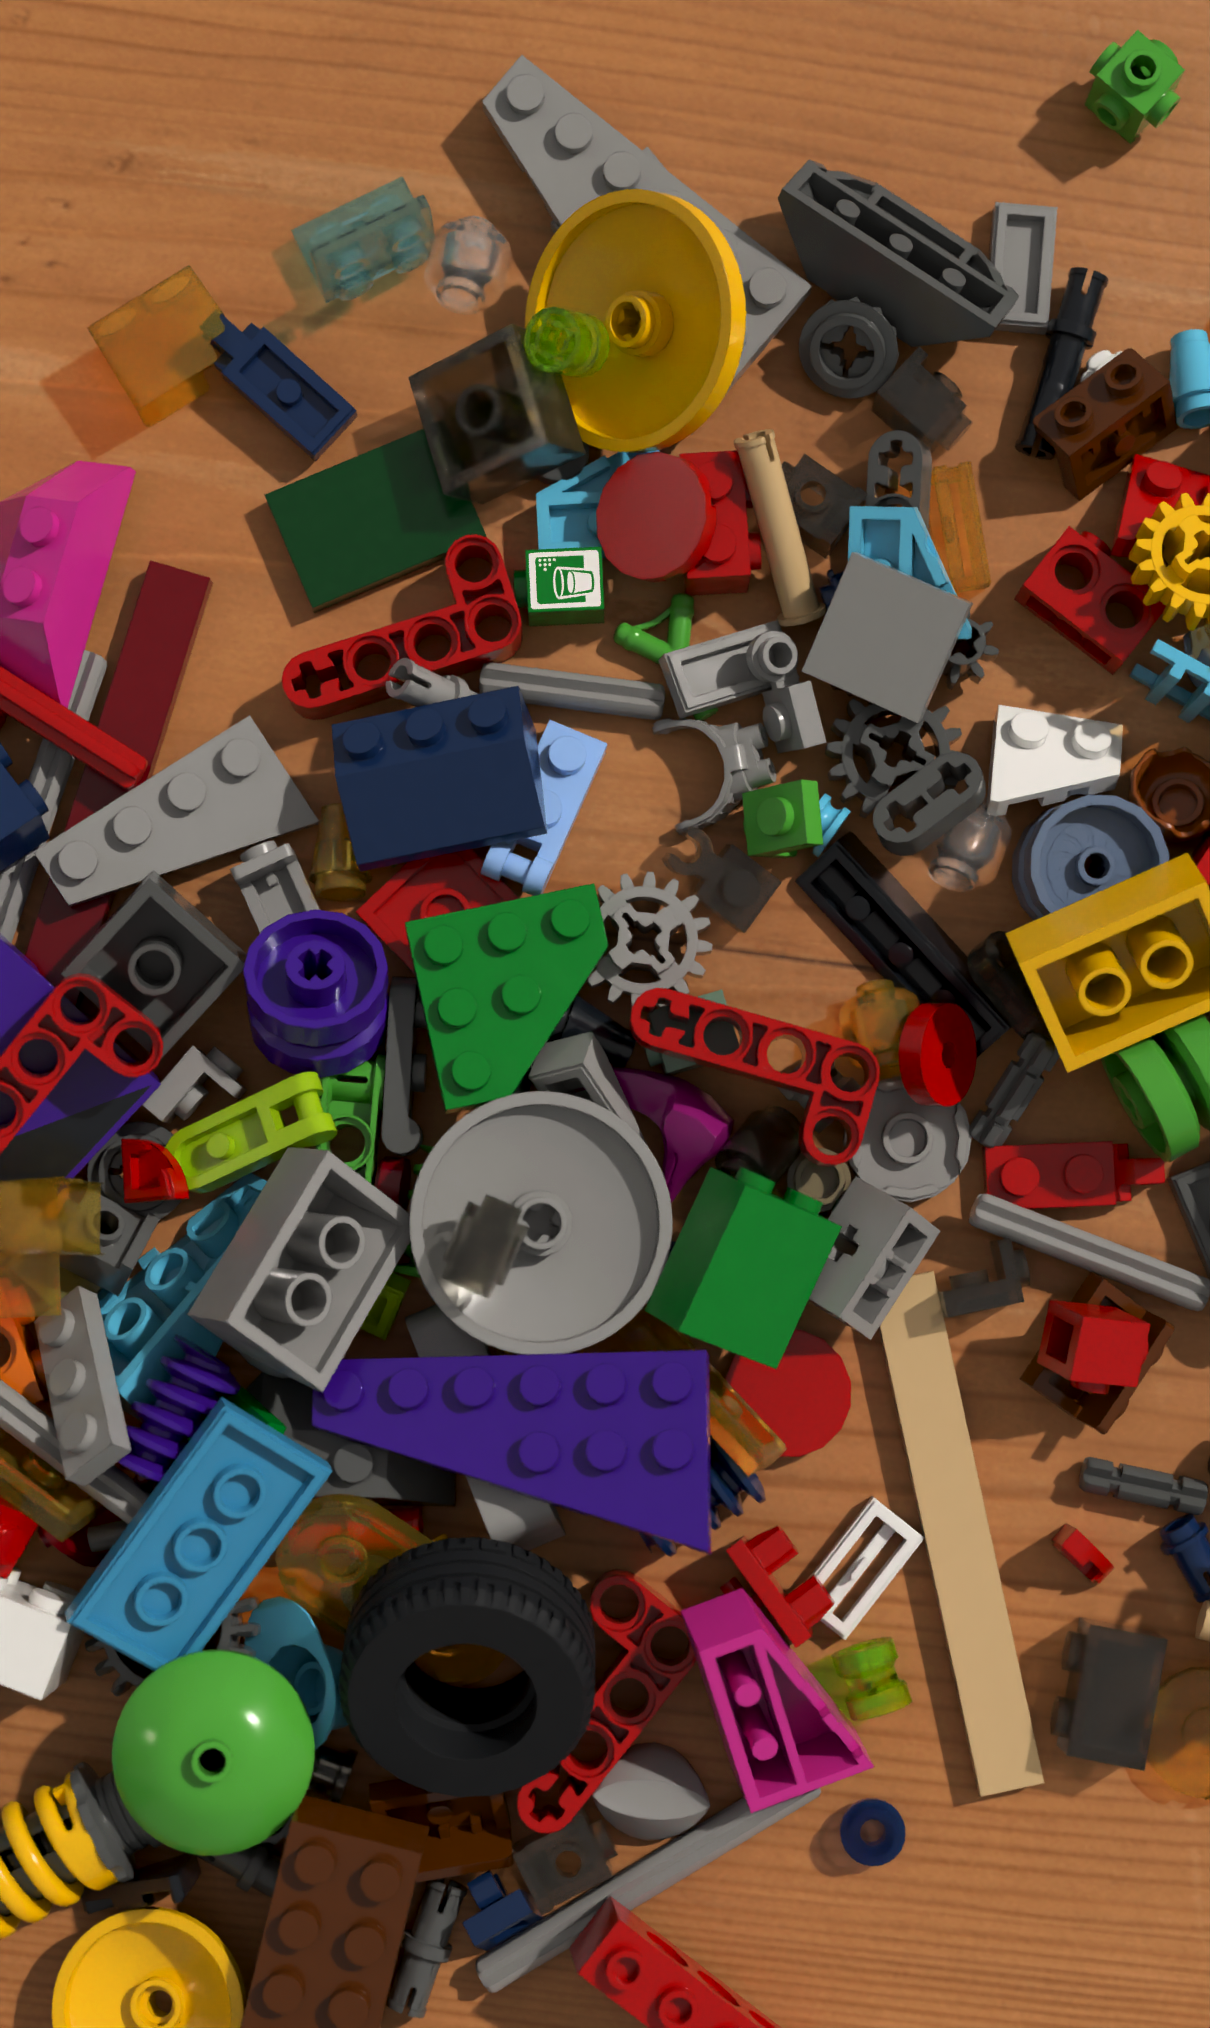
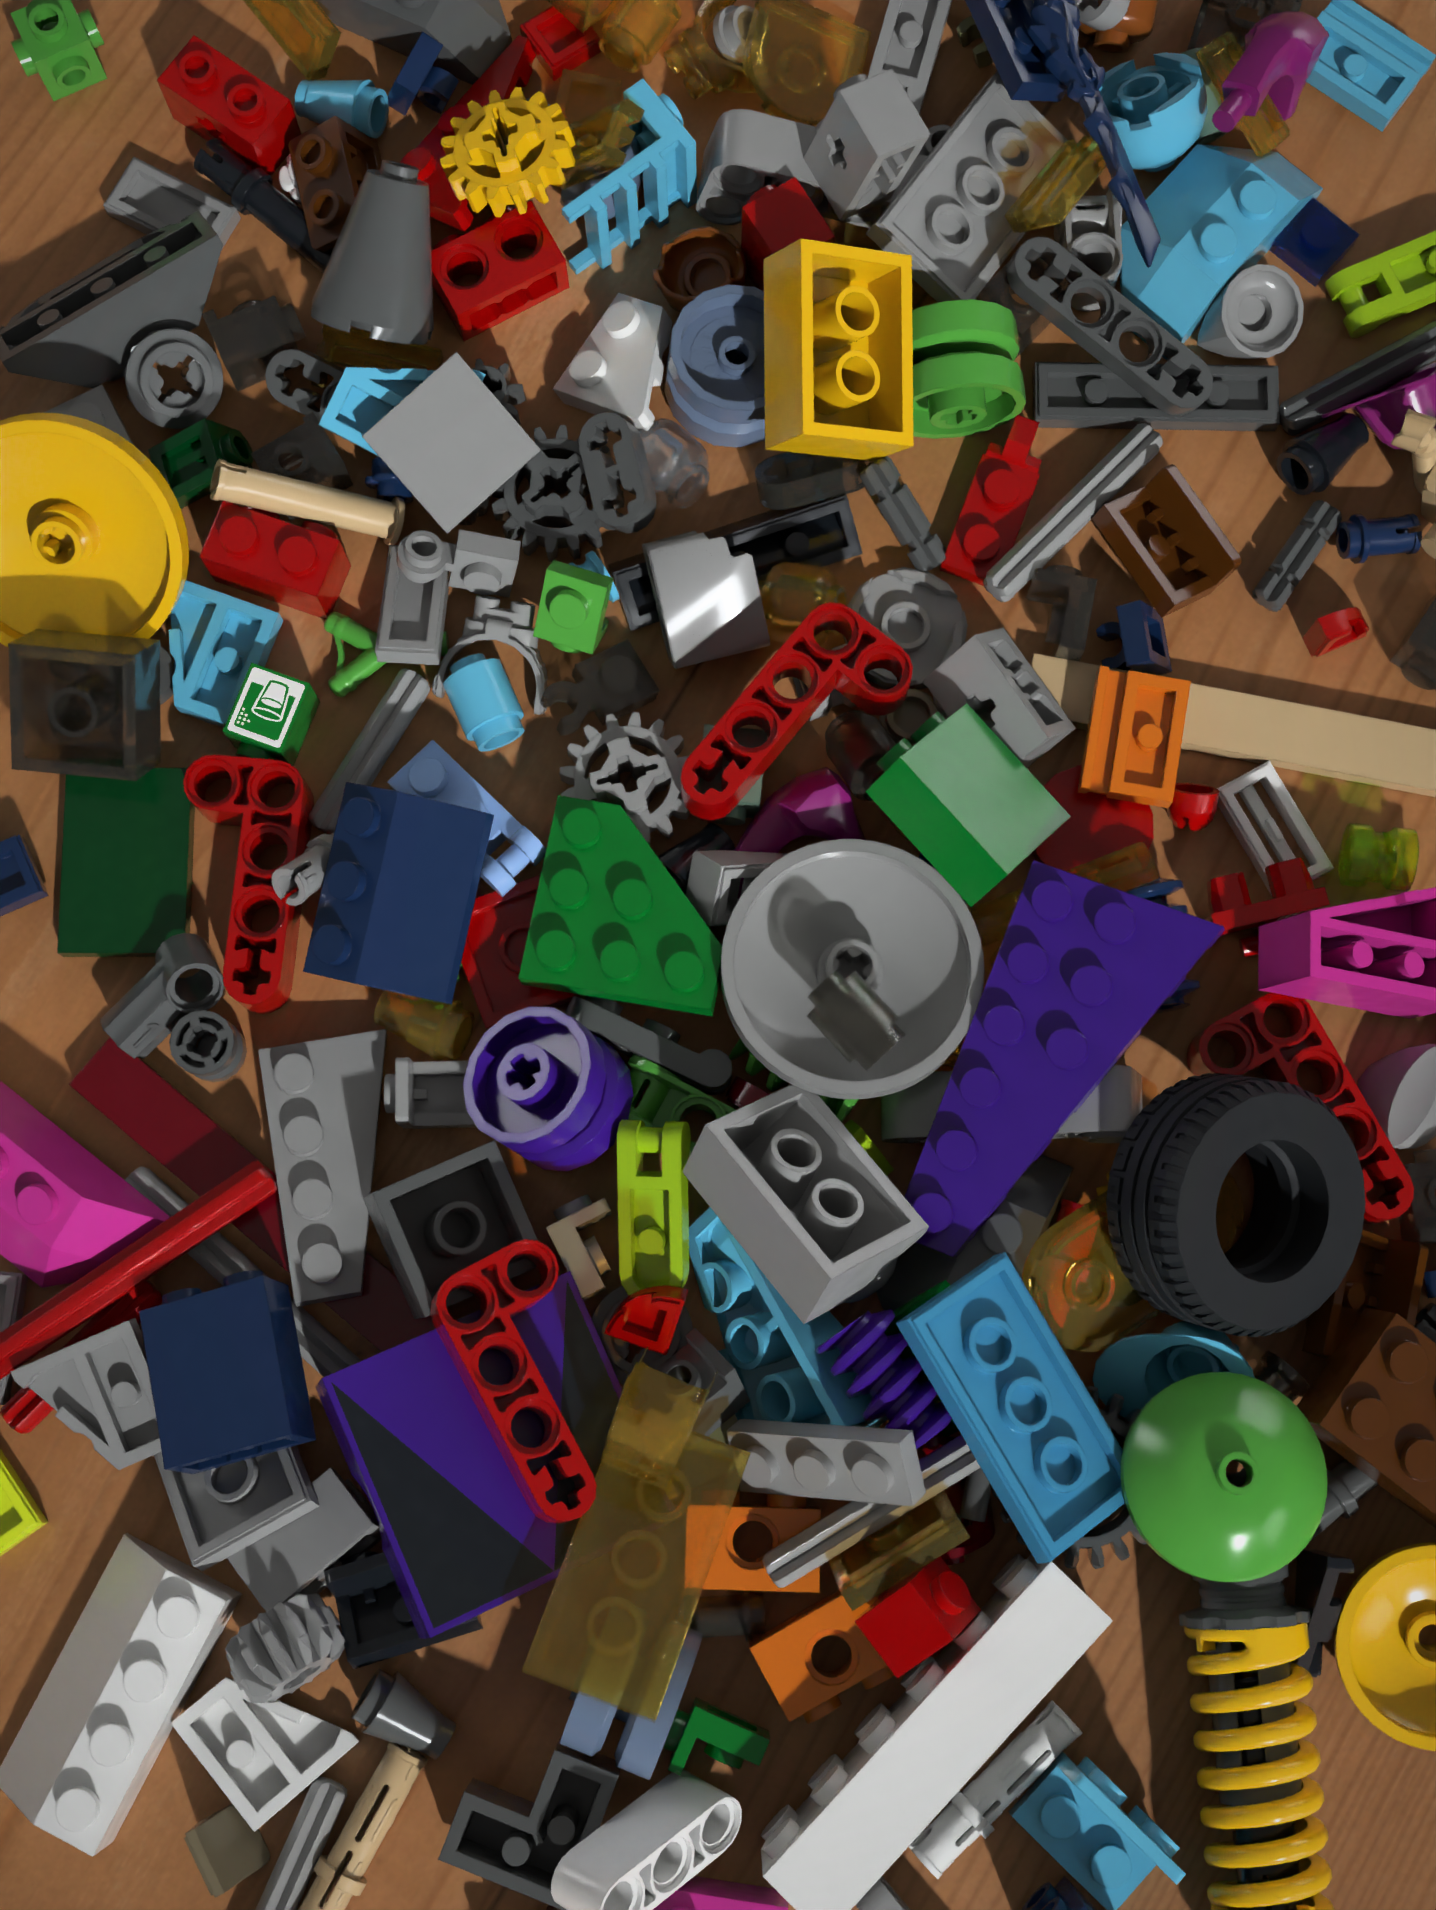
camera: 65 degrees left, 5 degrees down
clear neon green wheel [524,307,610,378] -> none
red tile [596,451,717,583] -> none
red piece [899,1003,977,1107] -> none
red brick [1037,1300,1150,1394] -> none
none -> dark grey piece [100,933,224,1059]
none -> dark green bracket [148,418,253,509]
none -> red brick [157,35,302,176]
none -> dark grey wheel [169,1010,247,1082]
none -> dark grey cone [311,160,434,345]
none -> medium azure brick [443,653,525,752]
none -> light grey piece [642,531,770,669]
none -> orange plate [1077,665,1191,808]
none -> dark blue tile [1096,600,1172,675]
none -> red hinge [1167,783,1220,831]

